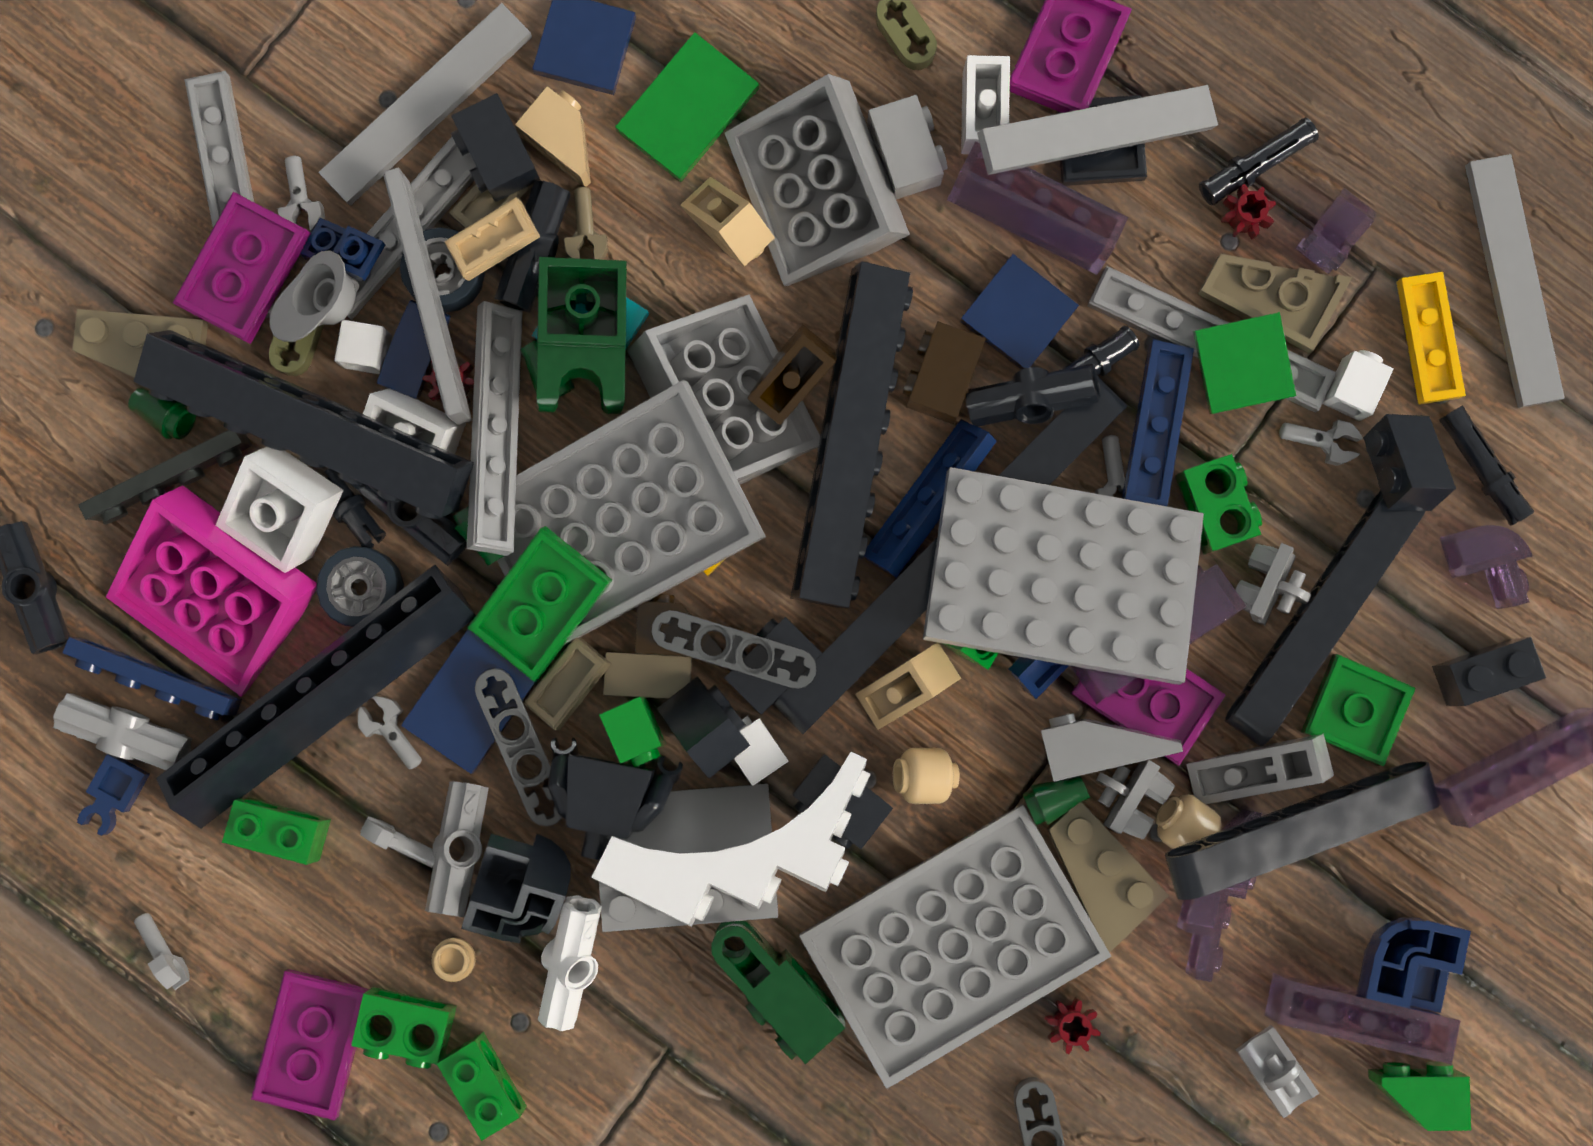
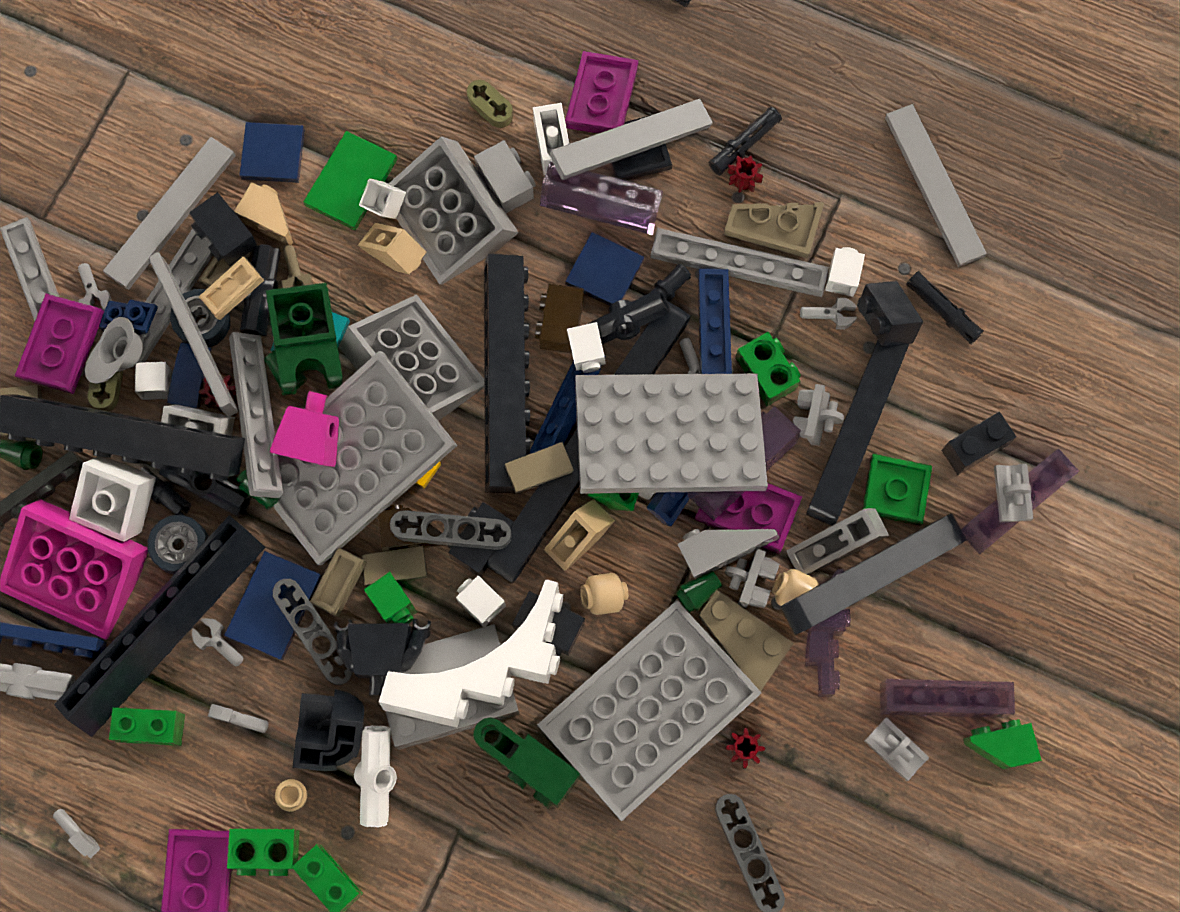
camera: 10 degrees left, 10 degrees down
dark blue plate [77,754,150,836] -> none
light grey piece [425,781,489,917] -> none
green tile [467,526,612,681] -> none
black brick [657,676,751,778] -> none
dark brown slope [747,324,836,425] -> none
green tile [1193,312,1296,414] -> none
clear purple brick [1295,188,1377,274] -> none
dark blue brick [1356,918,1471,1013] -> none
yellow plate [1396,272,1466,405] -> none
clear purple brick [1440,525,1533,609] -> none
none -> dark pink torso [270,391,339,467]
none -> white piece [359,179,406,219]
none -> dark tan tile [505,442,574,494]
none -> white brick [567,322,606,373]
none -> light grey hips [994,464,1033,522]

